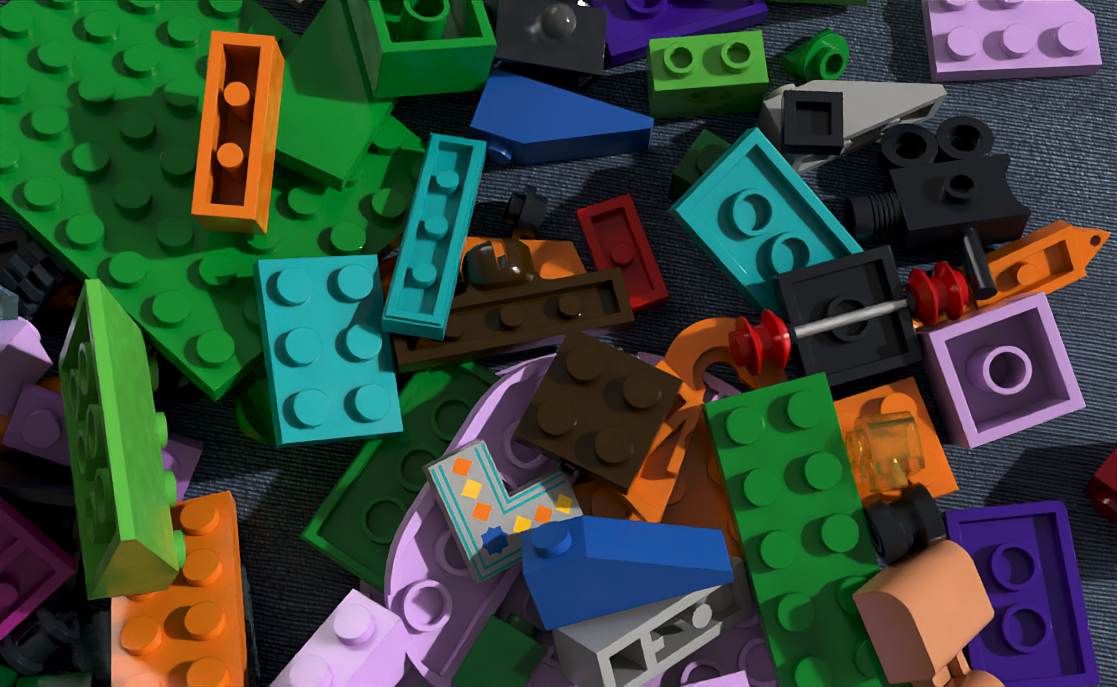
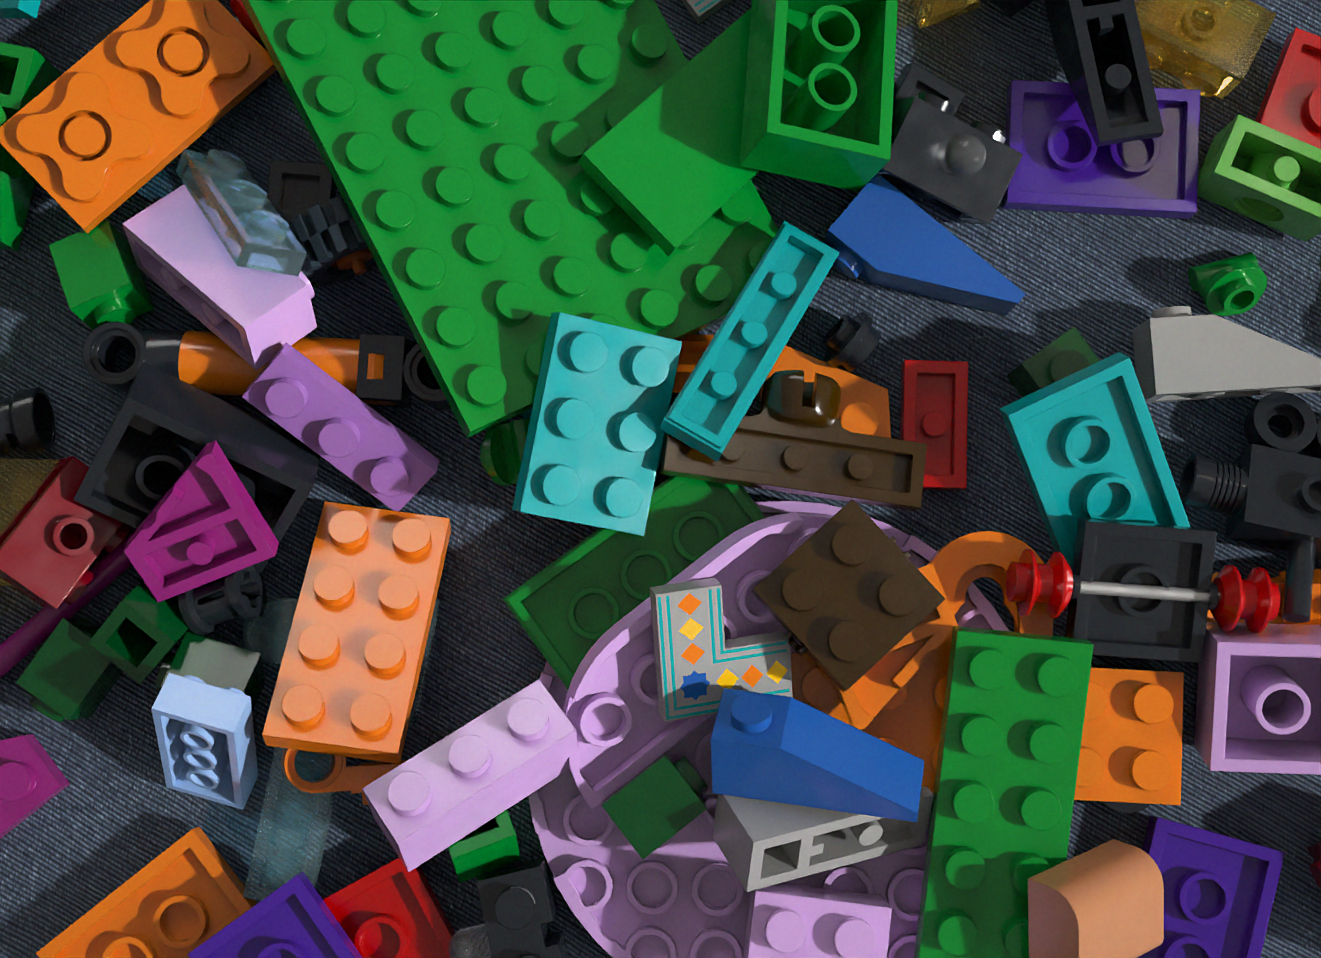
camera: 25 degrees right, 10 degrees up
bright green slope [58,279,186,600] -> none
orange brick [191,31,285,235] -> none
bright green brick [645,30,769,119] -> none
black plate [781,90,844,156] -> none
clear yellow plate [845,410,926,493] -> none
black wheel [862,482,946,565] -> none

